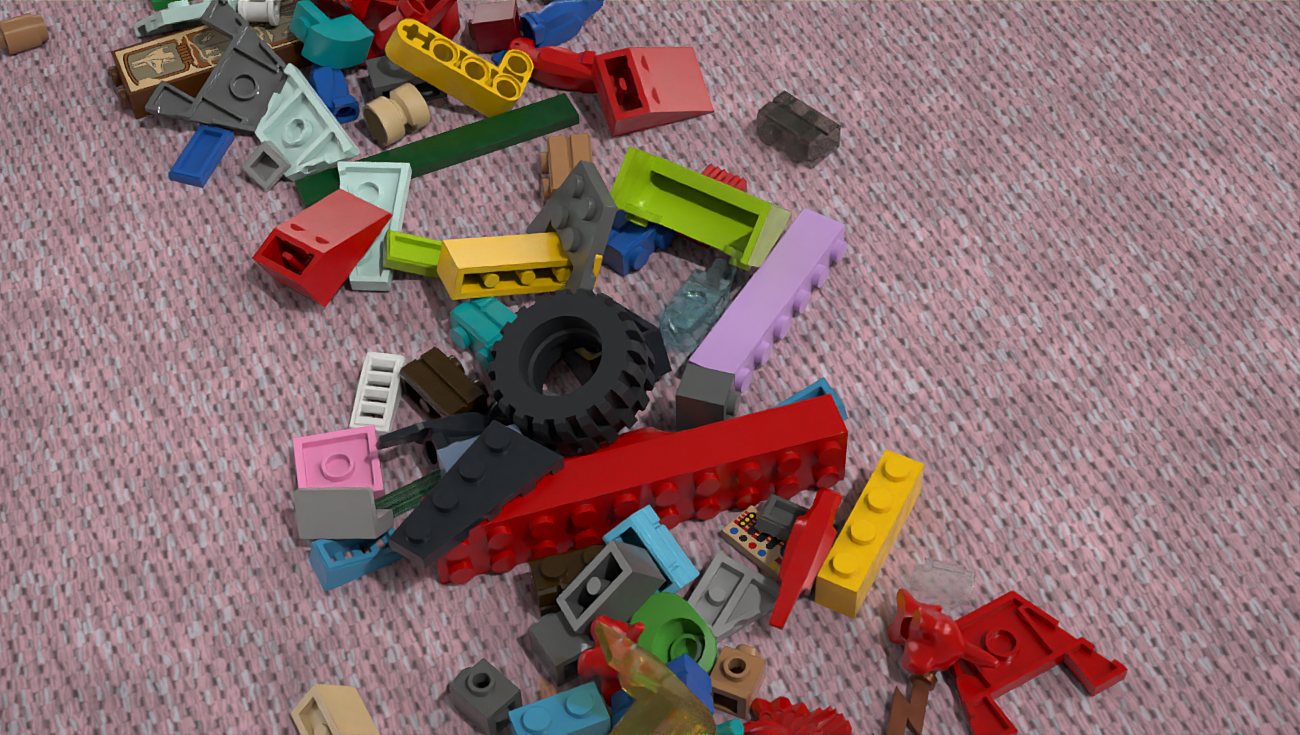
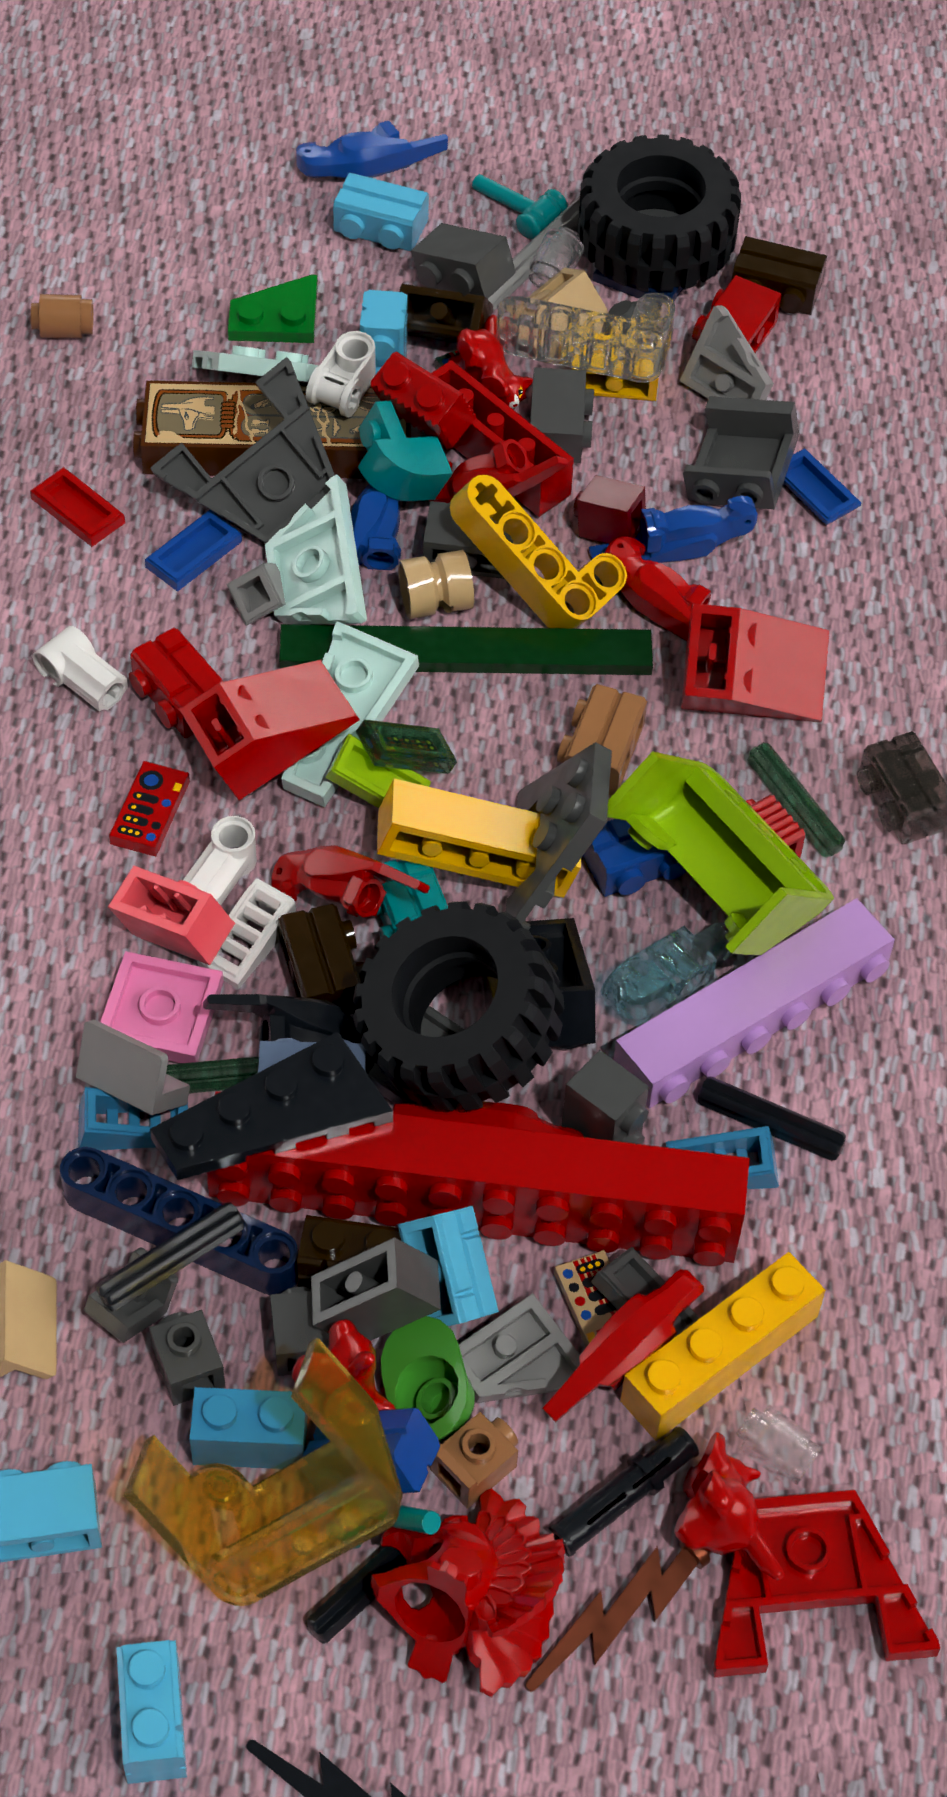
camera: 20 degrees right, 5 degrees up
none -> red tile [30,467,125,547]
none -> white piece [32,626,128,711]
none -> dark blue beam [60,1147,298,1295]
none -> dark grey bracket [84,1247,178,1343]
none -> black axle [96,1202,244,1311]
none -> coral brick [108,865,235,965]
none -> red tile [109,761,190,857]
none -> red brick [129,627,224,738]
none -> white piece [183,816,257,905]
none -> red animal [271,845,430,917]
none -> clear green tile [356,720,457,774]
none -> black pin [548,1426,699,1557]
none -> black axle [698,1077,846,1161]
none -> clear green axle [748,742,845,858]

